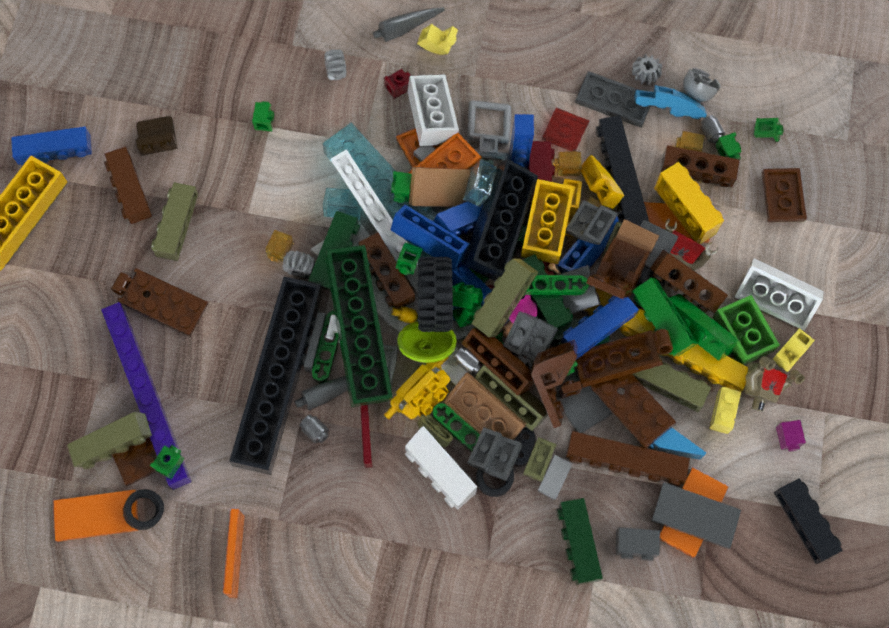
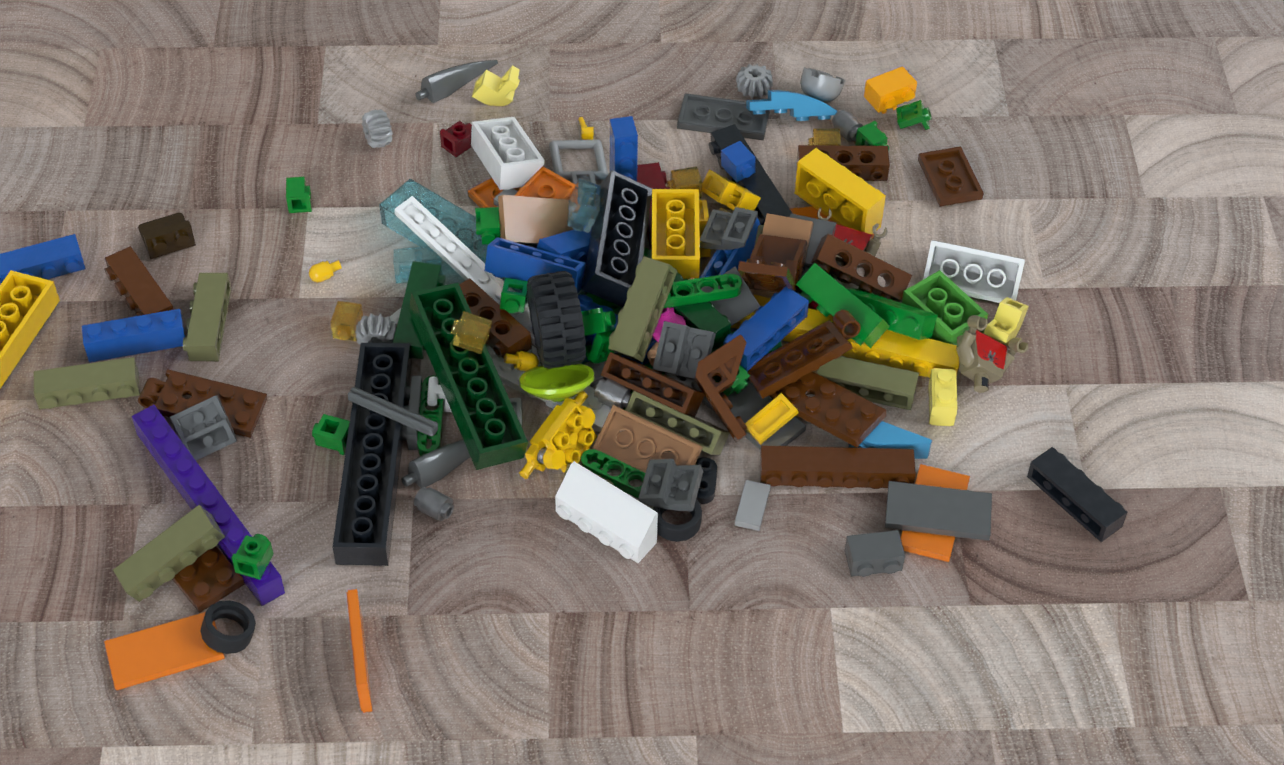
camera: 10 degrees left, 20 degrees down
dark red tile [360,405,372,468] -> none
olive plate [523,437,557,482] -> none
clear red tile [542,107,589,153] -> none
dark green brick [556,498,603,586] -> none
reddish brown plate [559,380,582,399] -> none
magenta brick [776,420,806,452] -> none
none -> olive brick [34,357,140,410]
none -> blue brick [82,309,186,363]
none -> dark grey slope [170,395,237,460]
none -> yellow cylinder [309,260,342,283]
none -> green brick [312,414,350,455]
none -> dark grey axle [347,387,438,436]
none -> clear yellow brick [451,311,492,354]
none -> yellow hand [578,117,594,140]
none -> blue brick [721,141,756,182]
none -> yellow tile [745,393,799,445]
none -> light orange brick [864,66,917,114]

